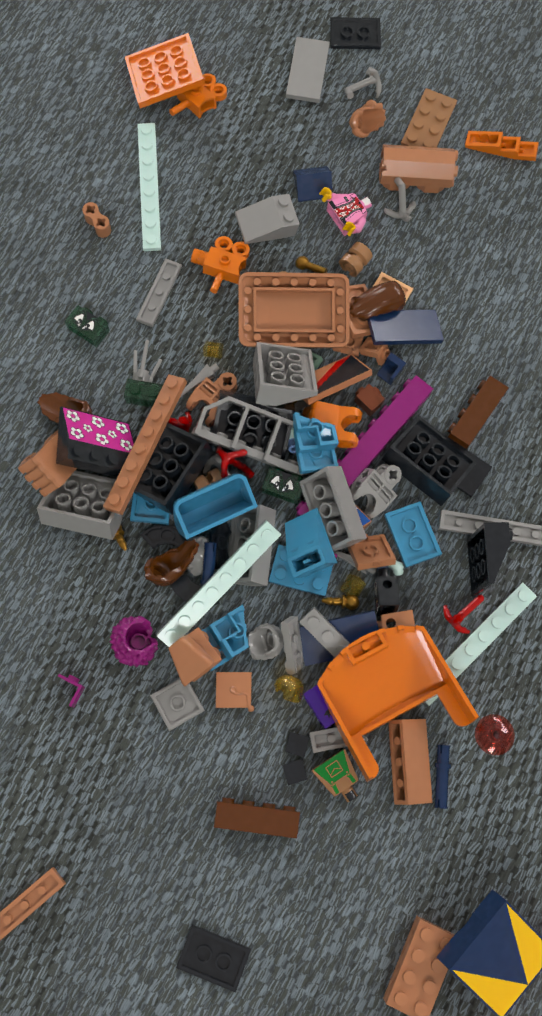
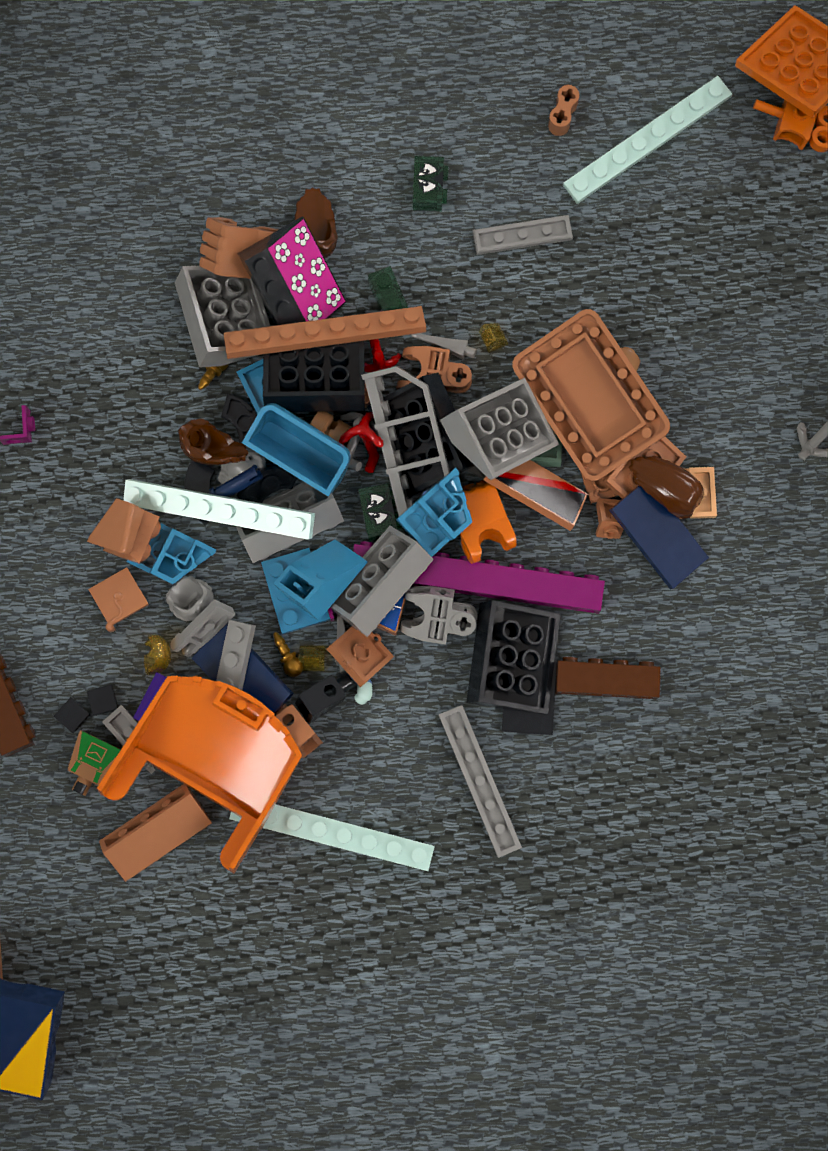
camera: 65 degrees right, 5 degrees up
magenta hair [110,616,158,667] -> none
light grey plant [132,340,162,387] -> none
light grey tile [150,679,205,731] -> none
orange piece [191,236,250,294] -> none
light grey slope [235,194,300,244] -> none
dark blue slope [293,166,333,202] -> none
pearl gold bar [295,256,327,273] -> none
torso [319,187,372,236] -> none
medium nougat wheel [339,242,373,277] -> none
copper brick [354,384,385,416] -> none
dark blue panel [377,352,406,385] -> none
dark azure plate [384,501,442,568] -> none
dark blue pin [434,744,451,809] -> none
red piece [443,595,484,634] -> none
black slope [467,522,513,596] -> none
clear red dish [475,714,515,755] -> none

